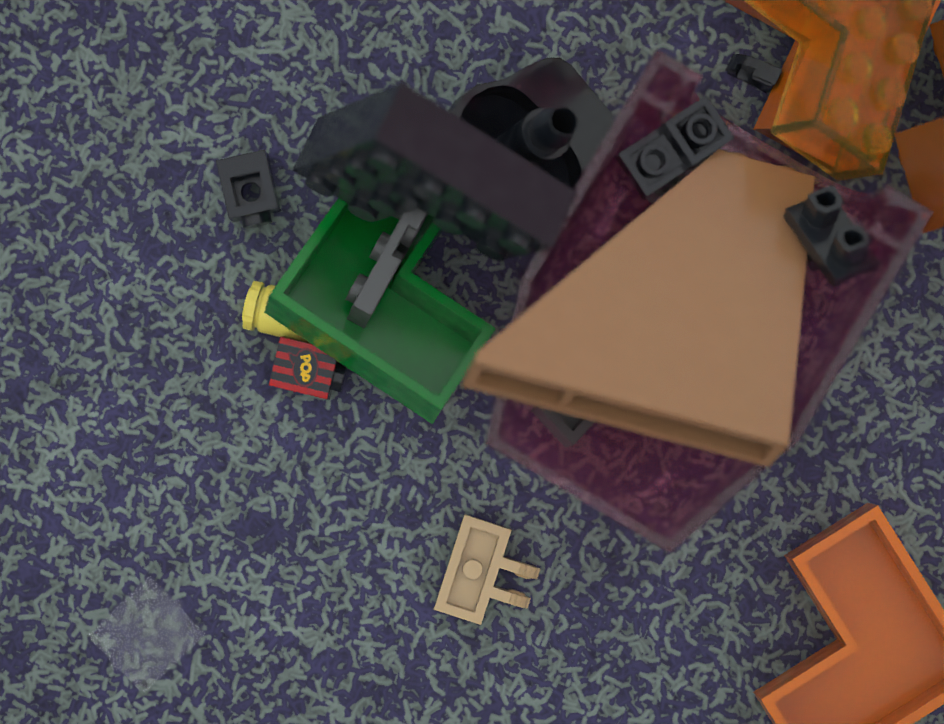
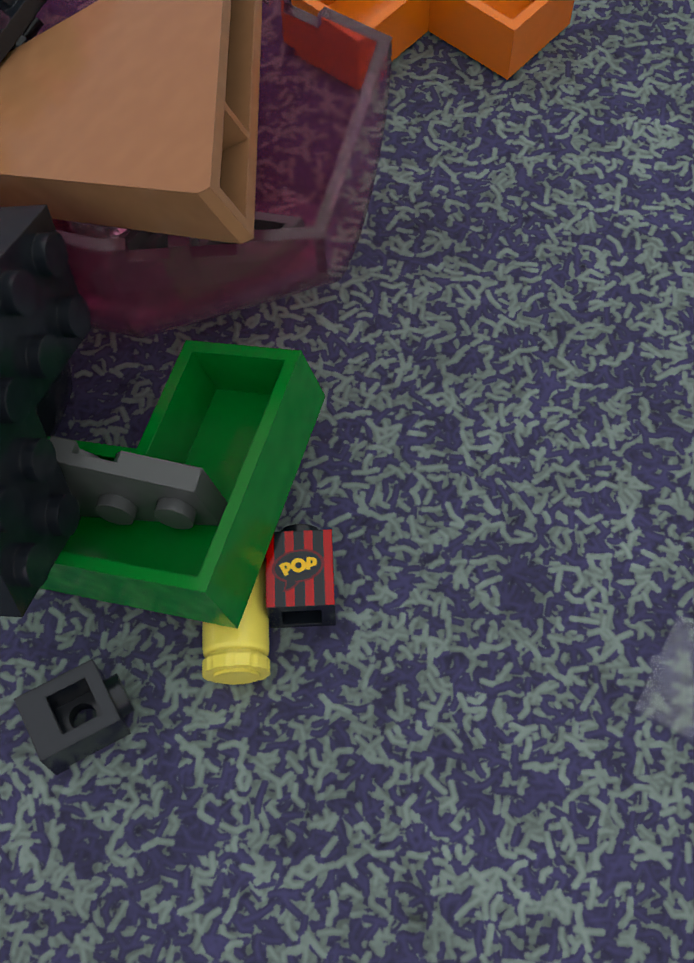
camera: 100 degrees left, 25 degrees down
tan hinge [434,514,540,625] -> none

